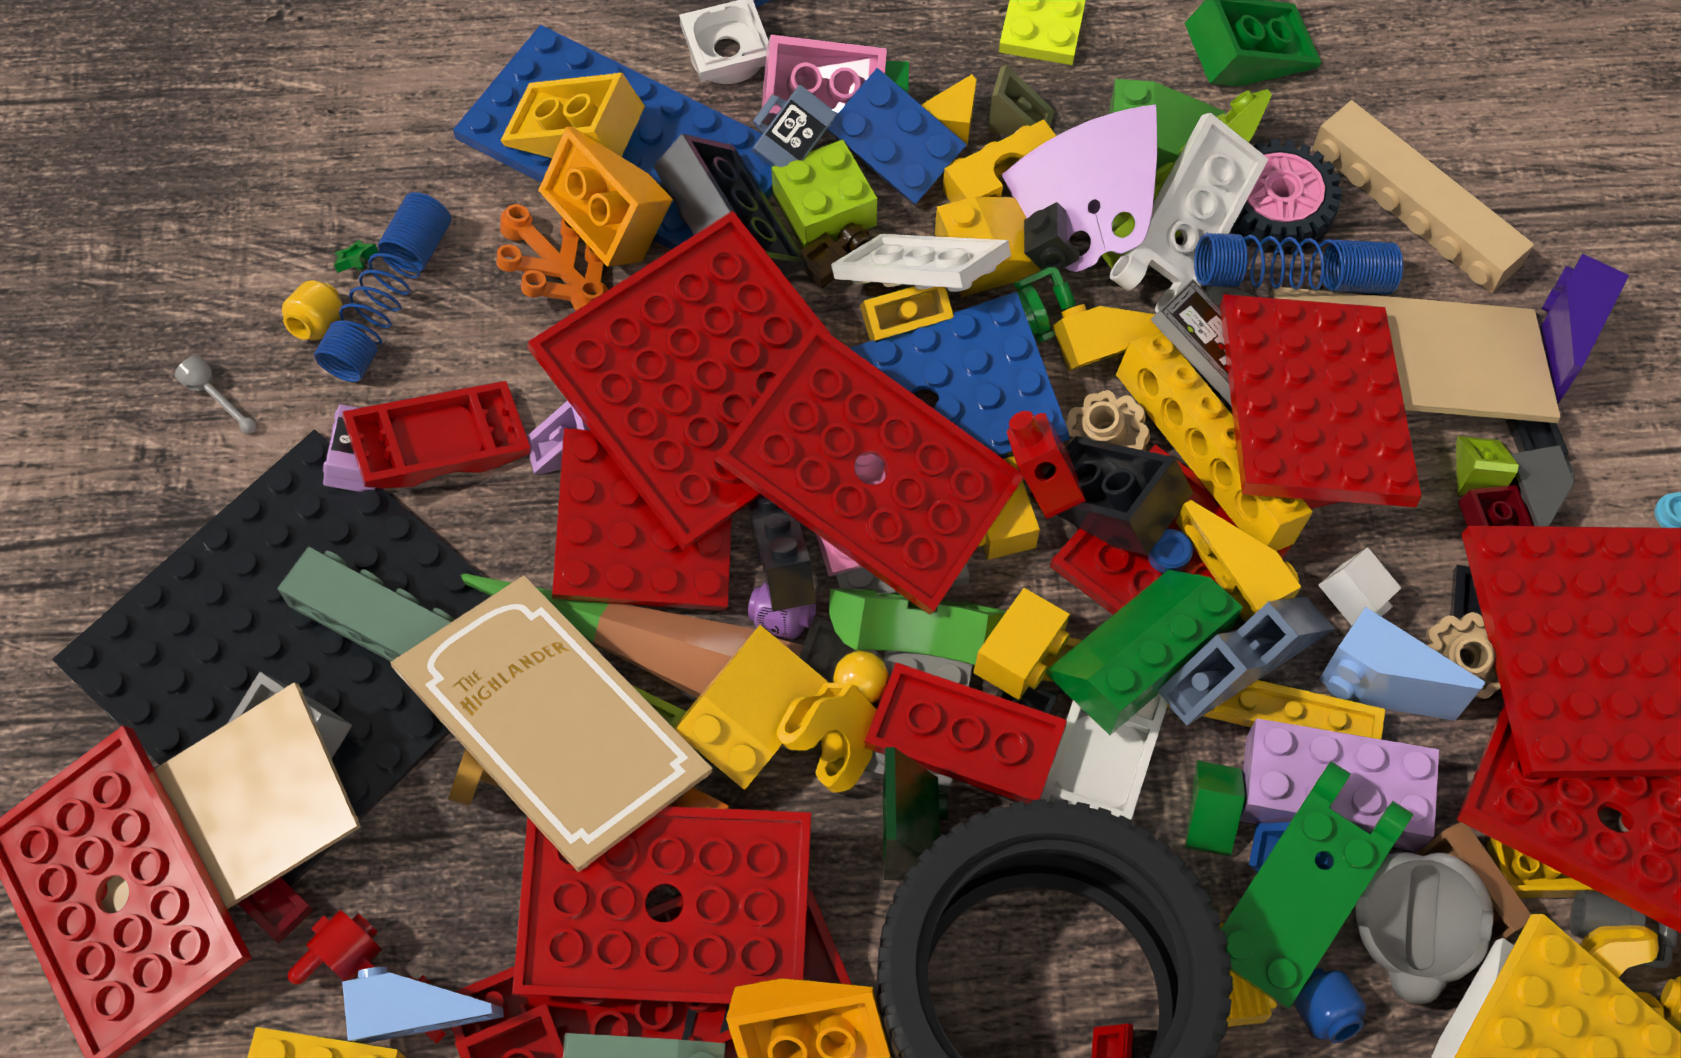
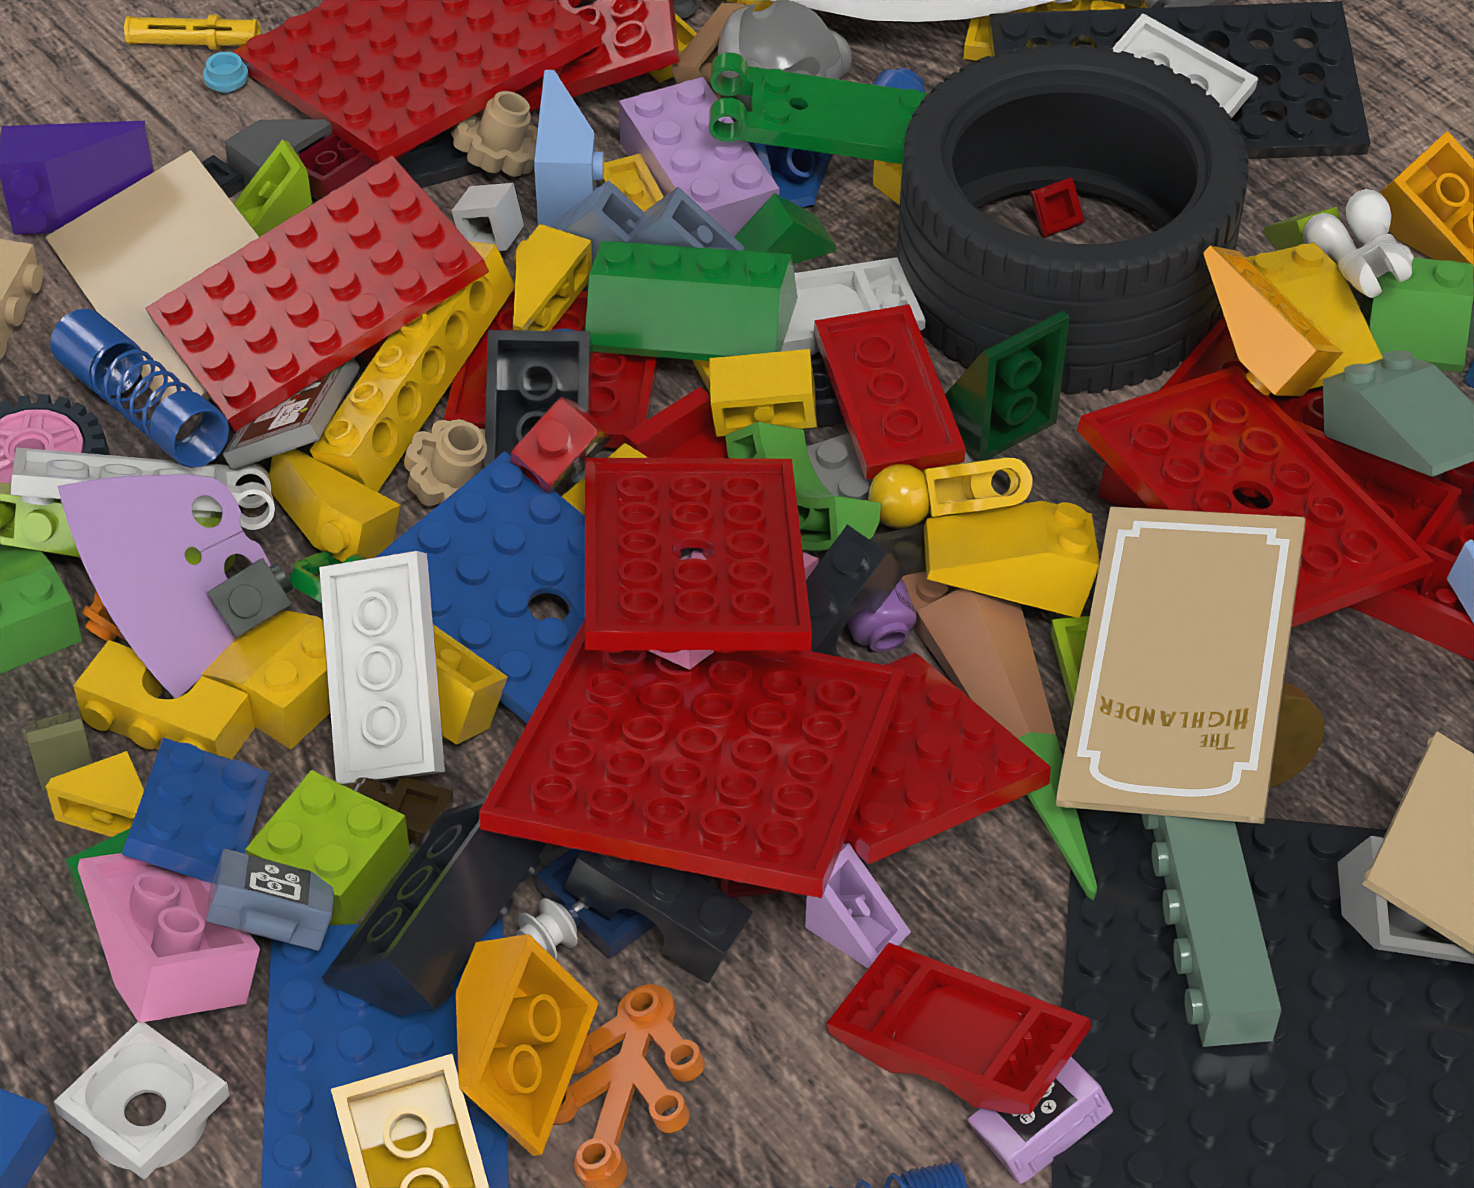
camera: 125 degrees left, 15 degrees down
none -> red panel [624,387,729,458]

